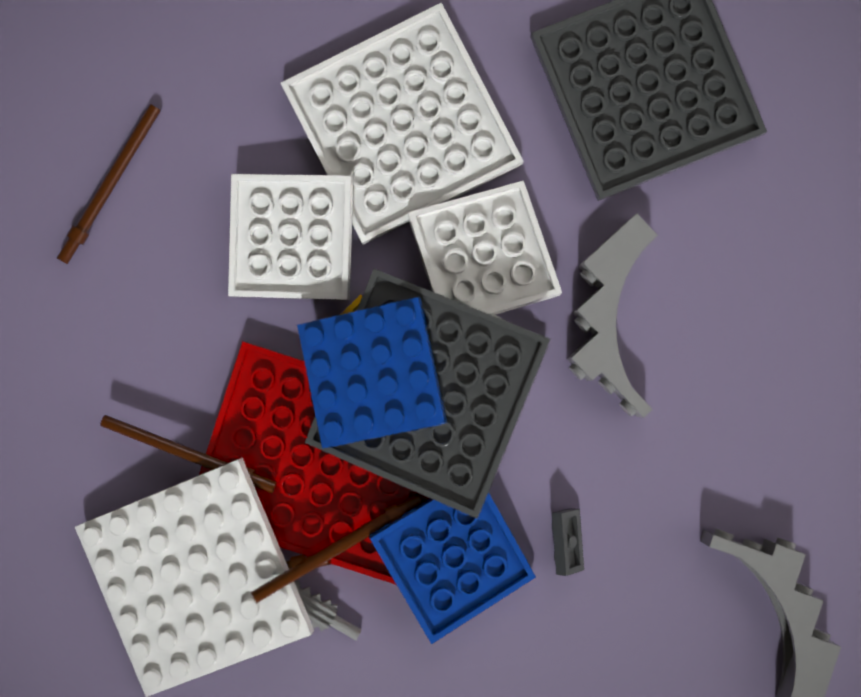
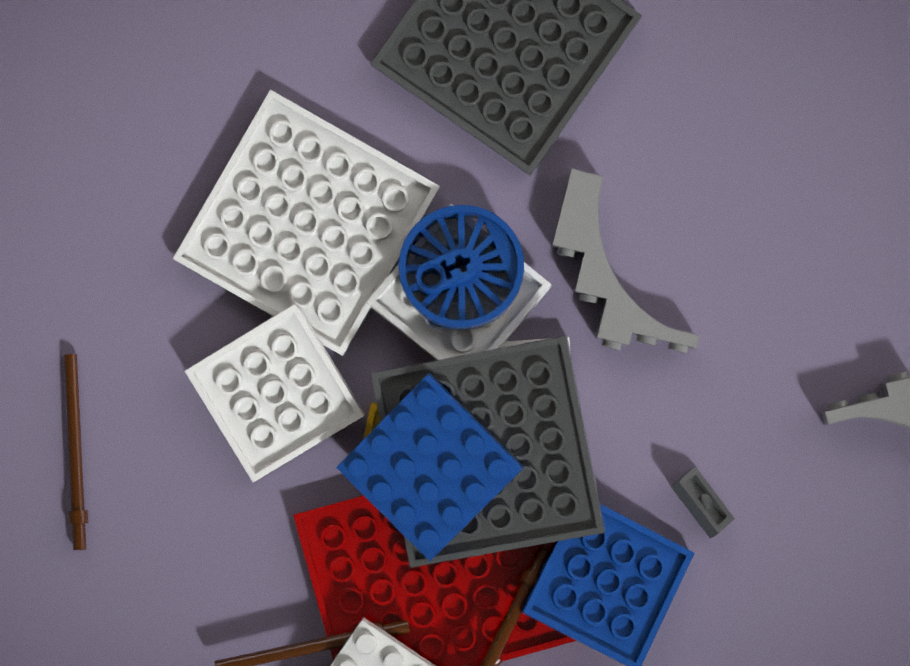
camera: 25 degrees left, 0 degrees up
none -> blue piece [399,205,524,330]

